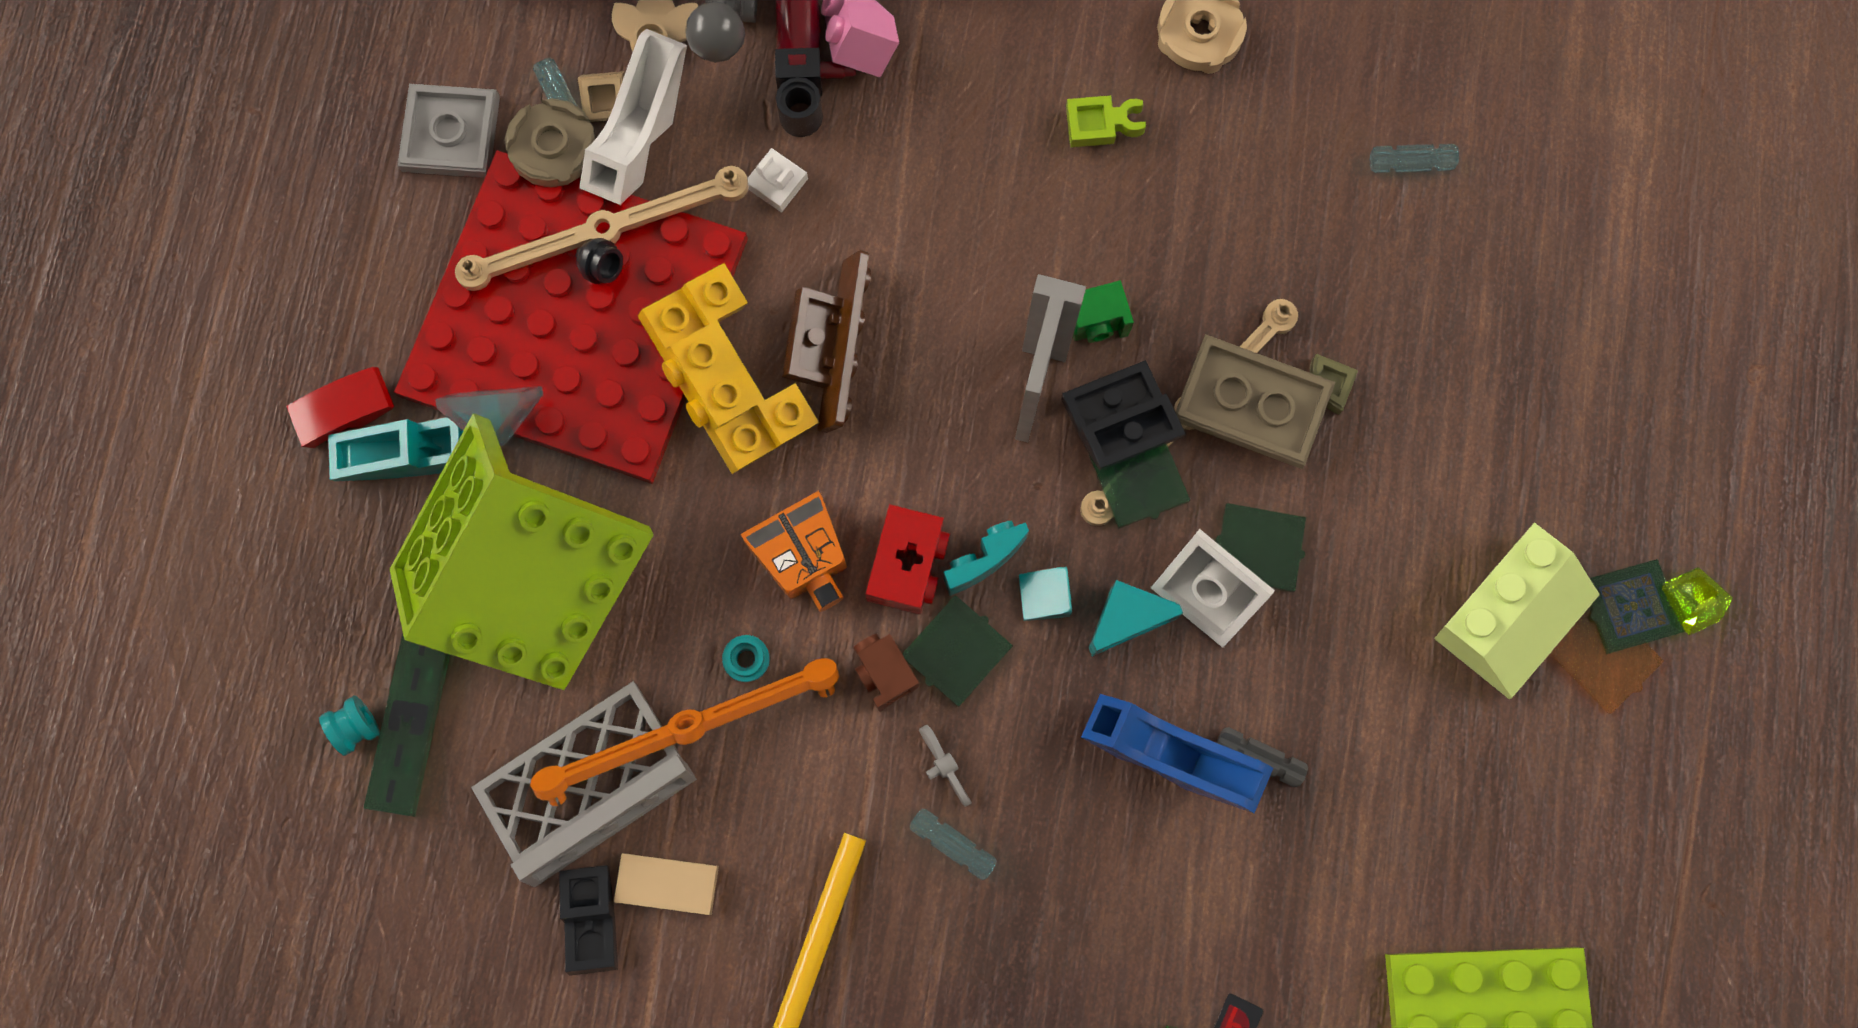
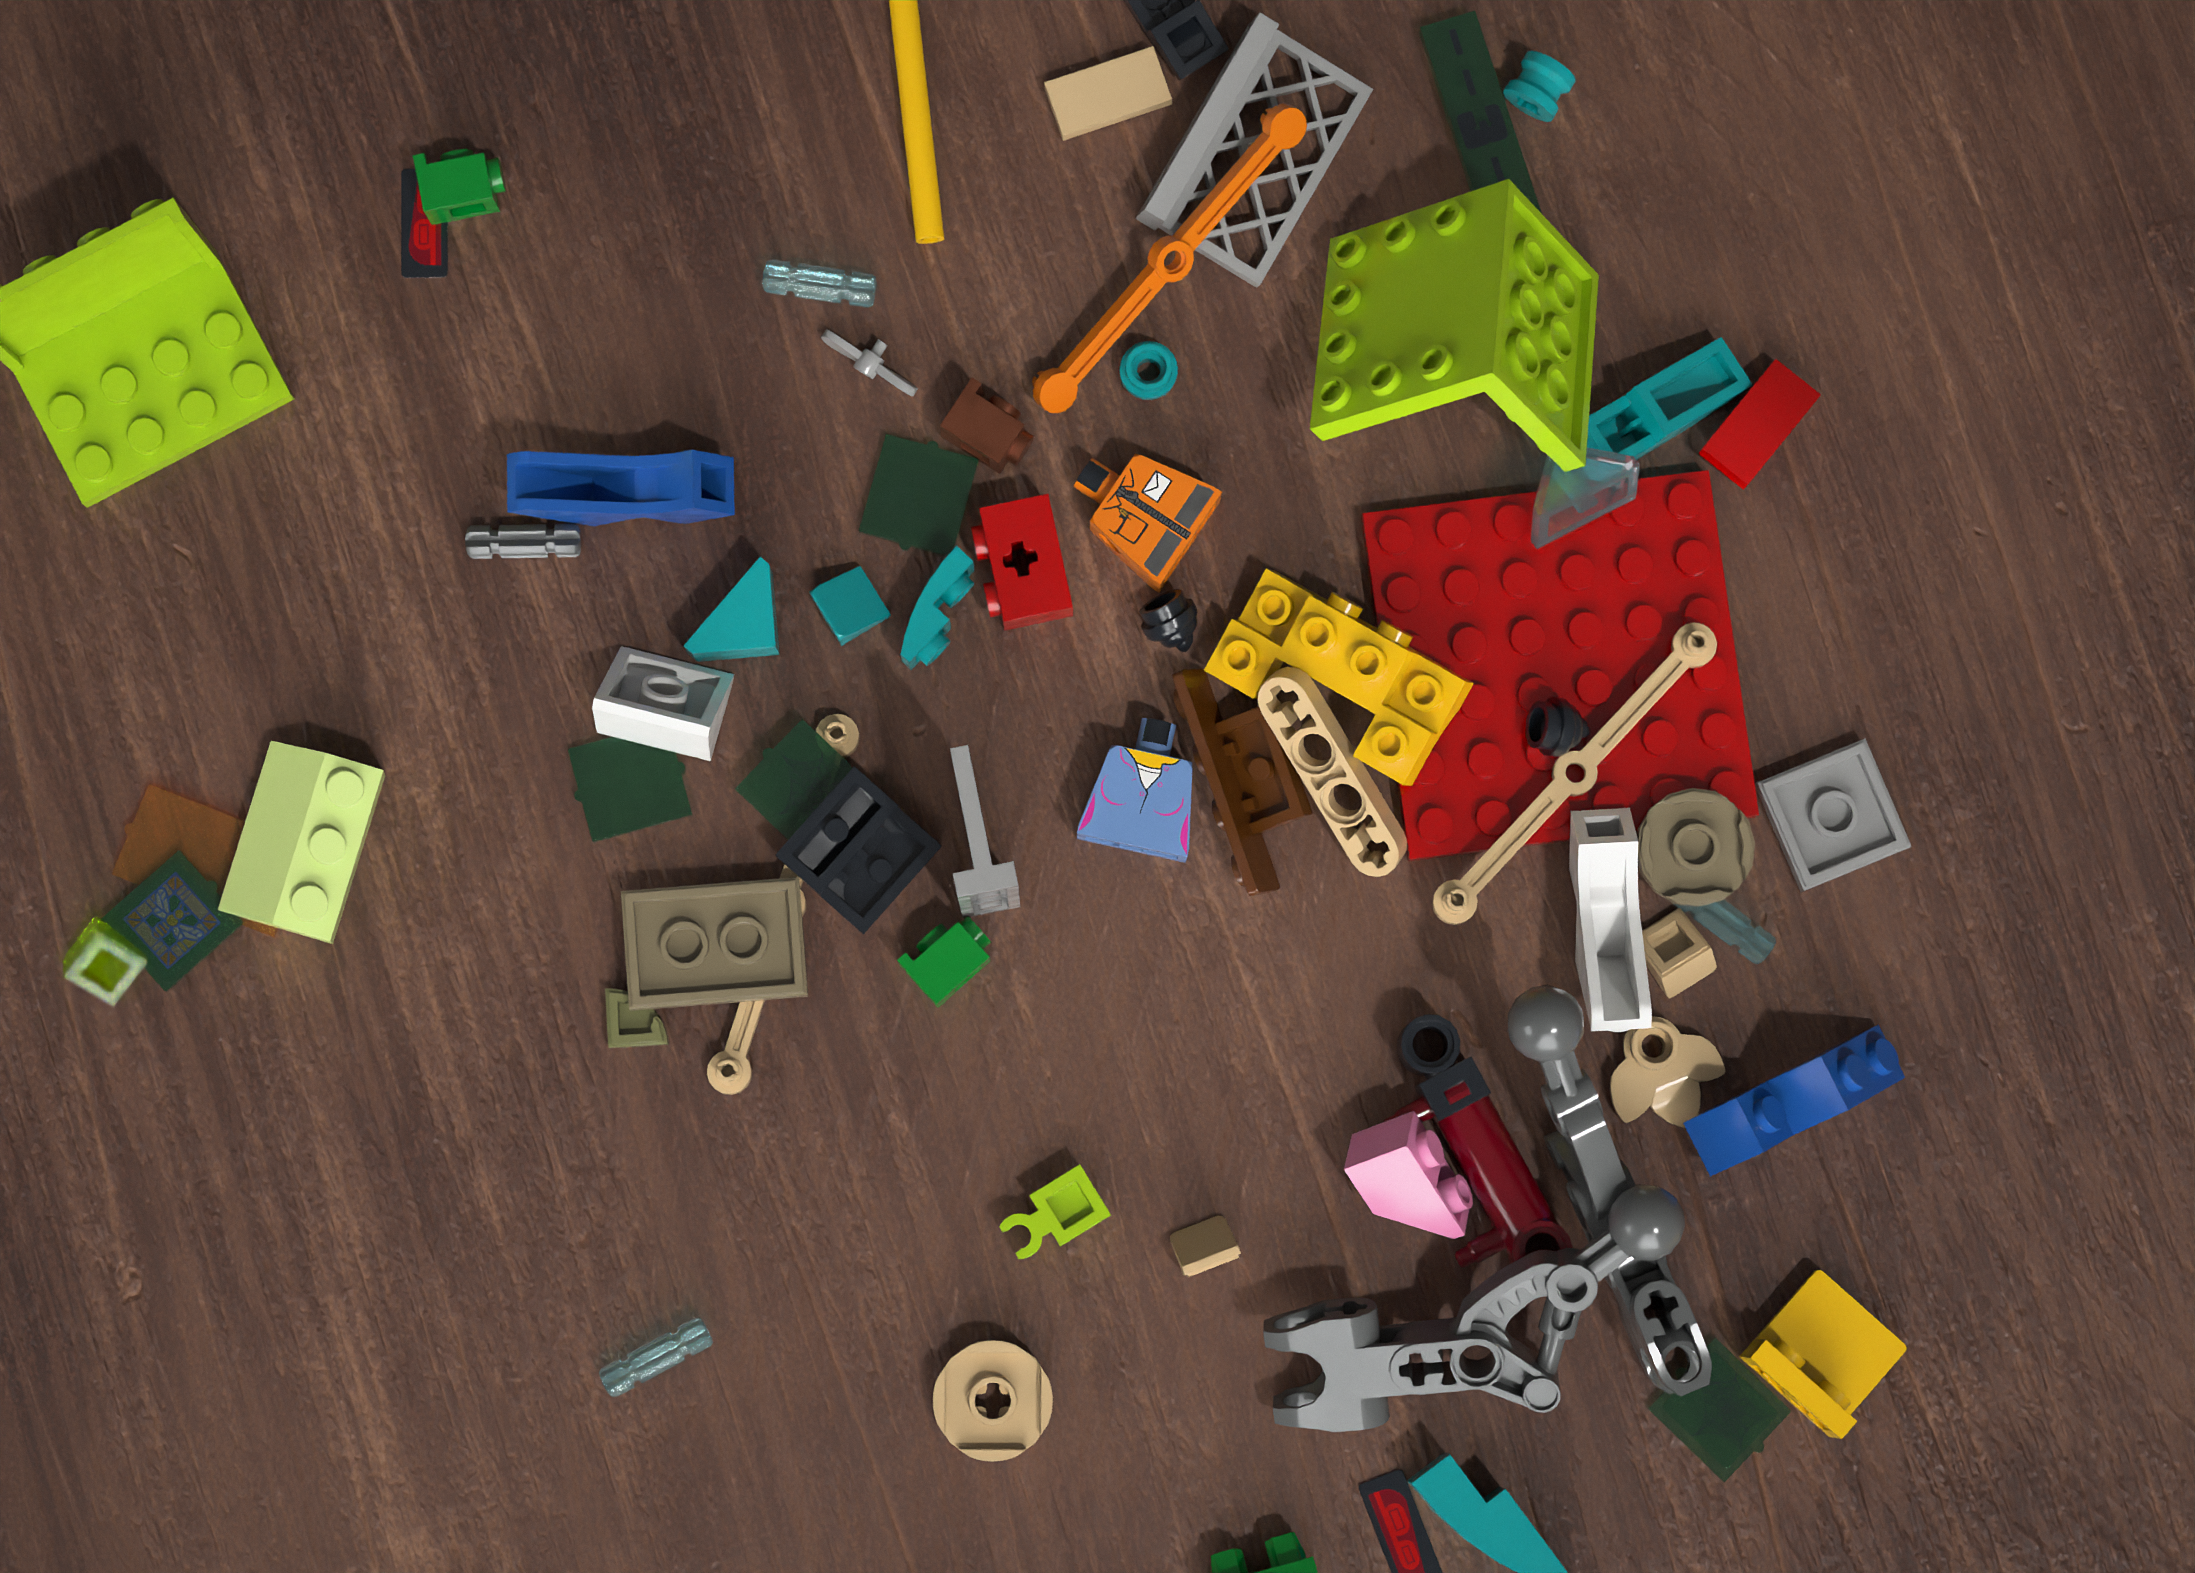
camera: 150 degrees right, 5 degrees up
white tile [747,148,808,213] -> none
none -> medium blue torso [1077,718,1193,863]
none -> black plate [1139,589,1198,652]
none -> tan slope [1170,1216,1241,1277]
none -> tan beam [1258,667,1407,877]

